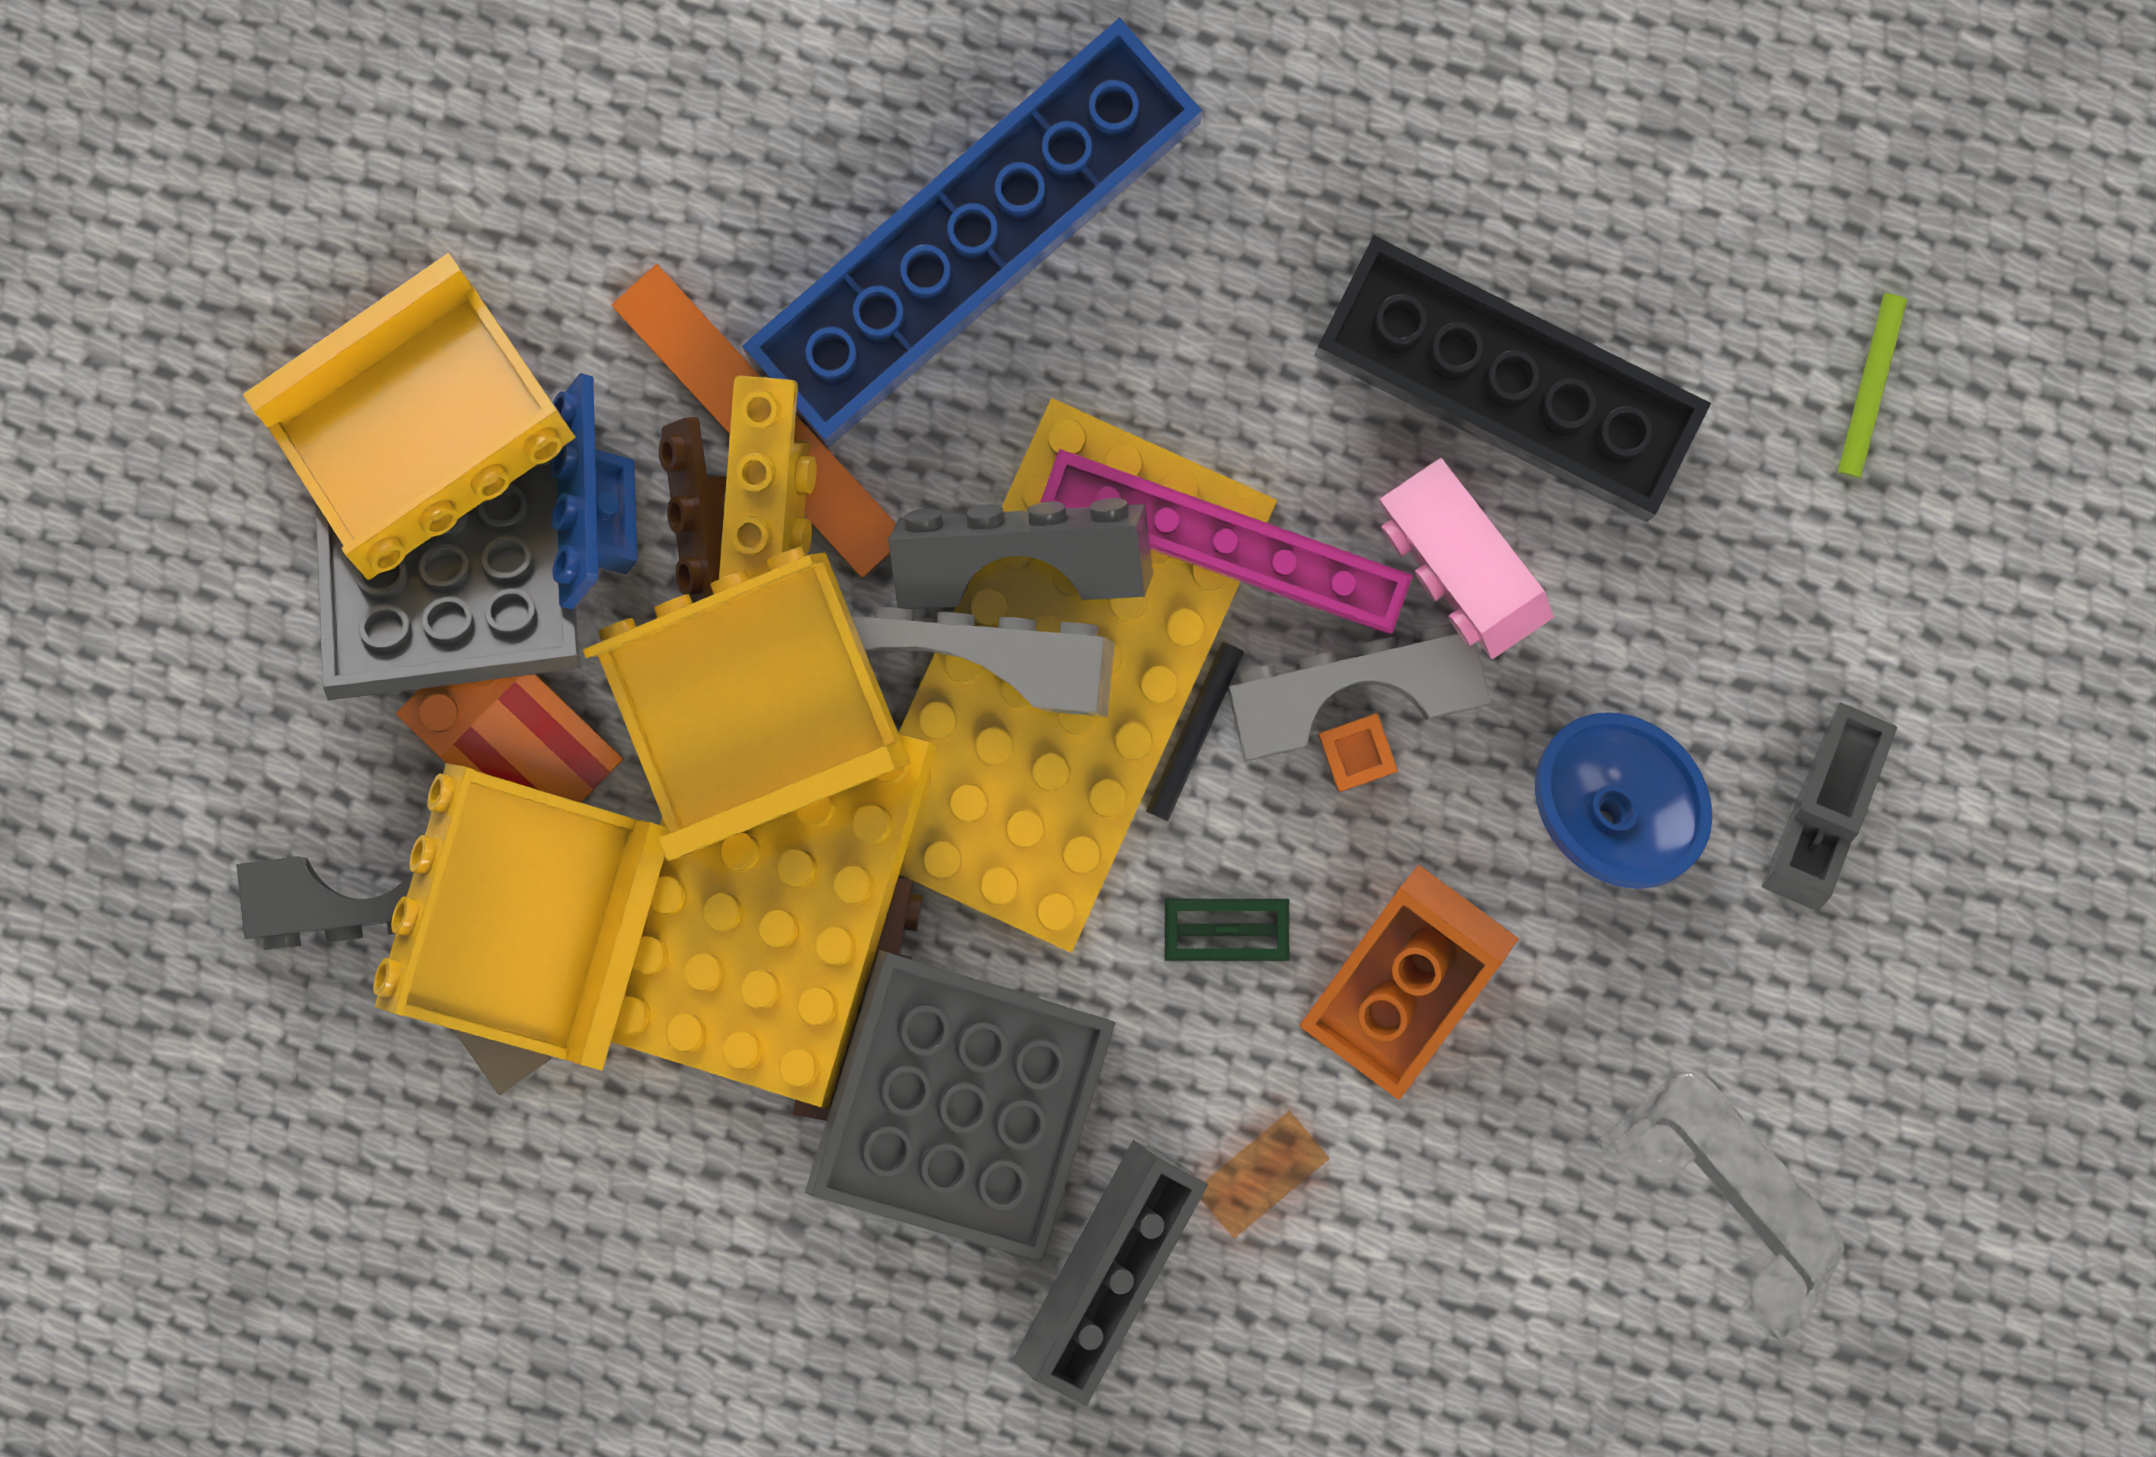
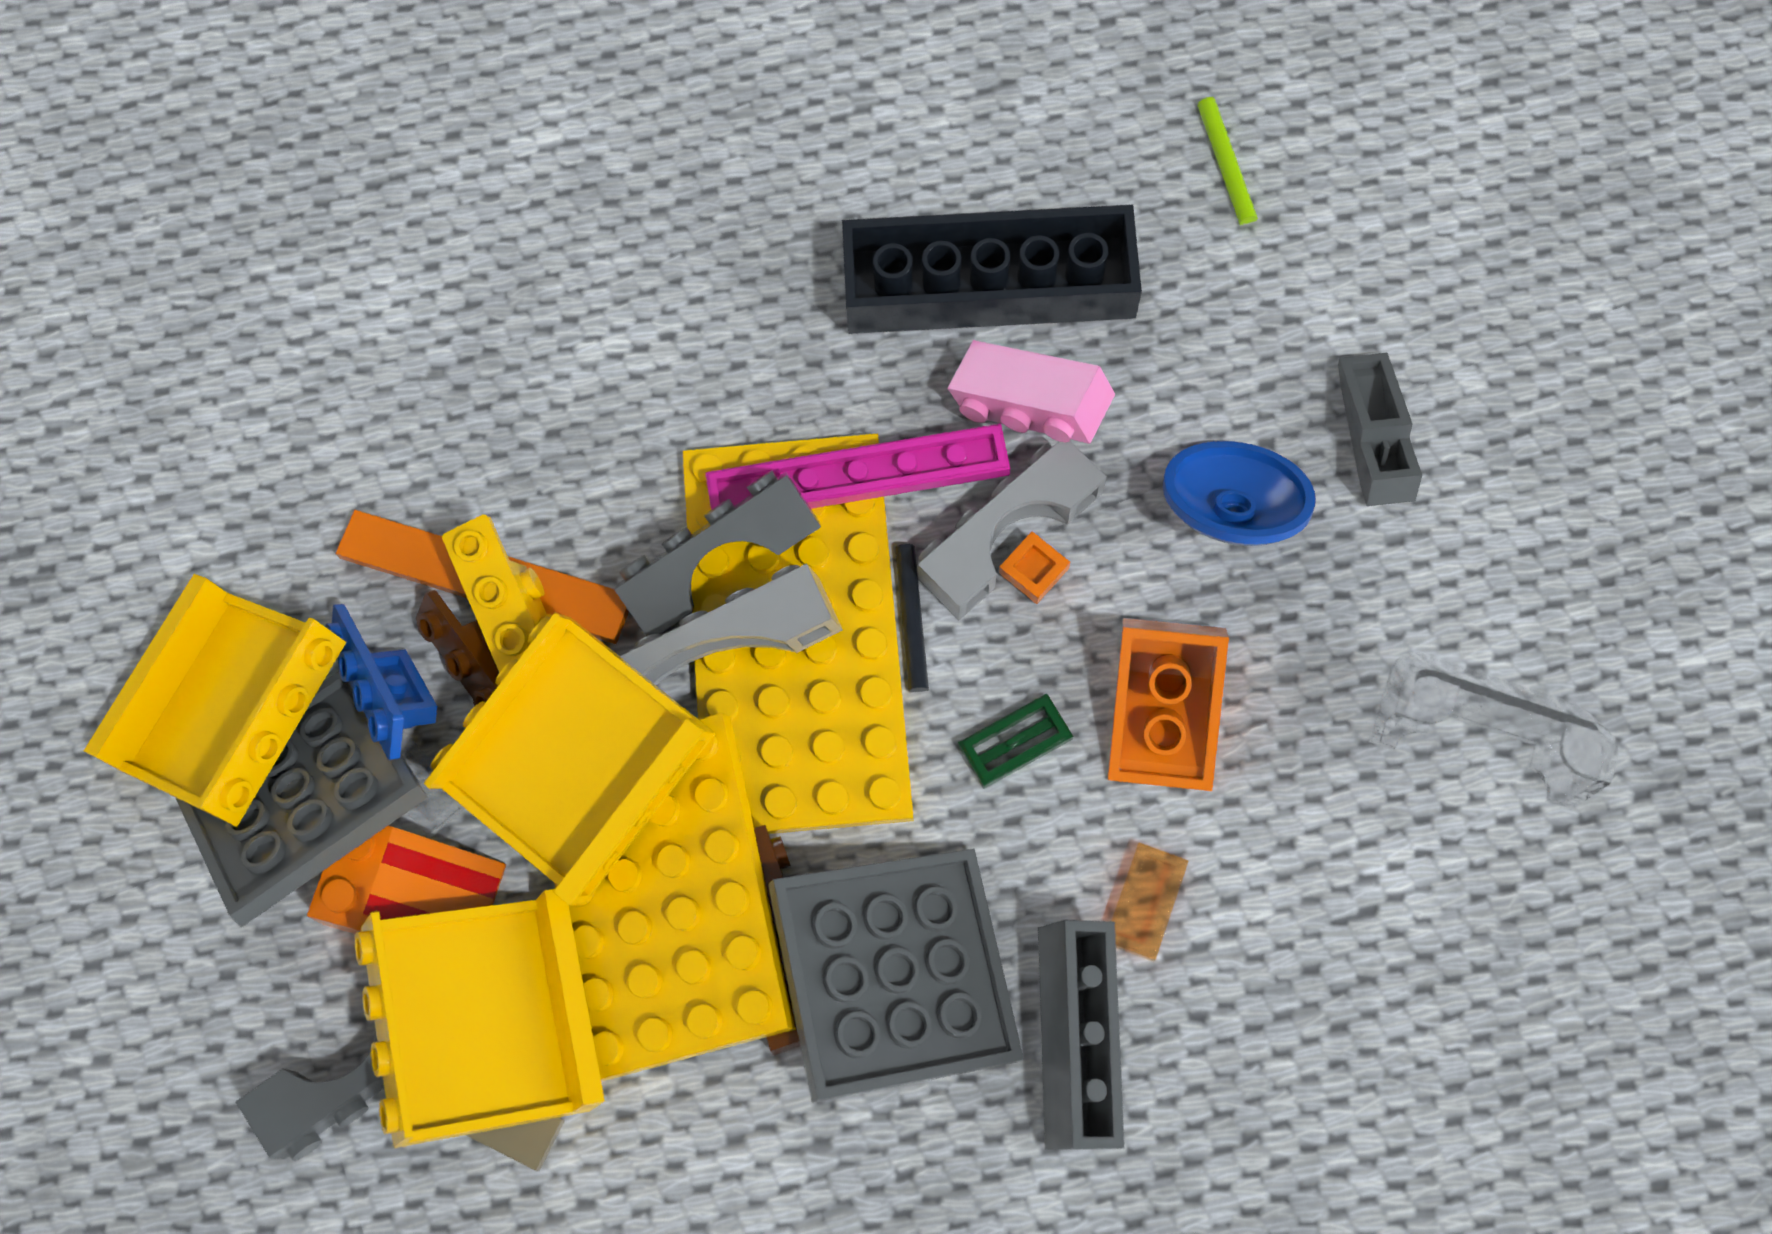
camera: 25 degrees left, 15 degrees down
blue brick [742,17,1202,448] -> none

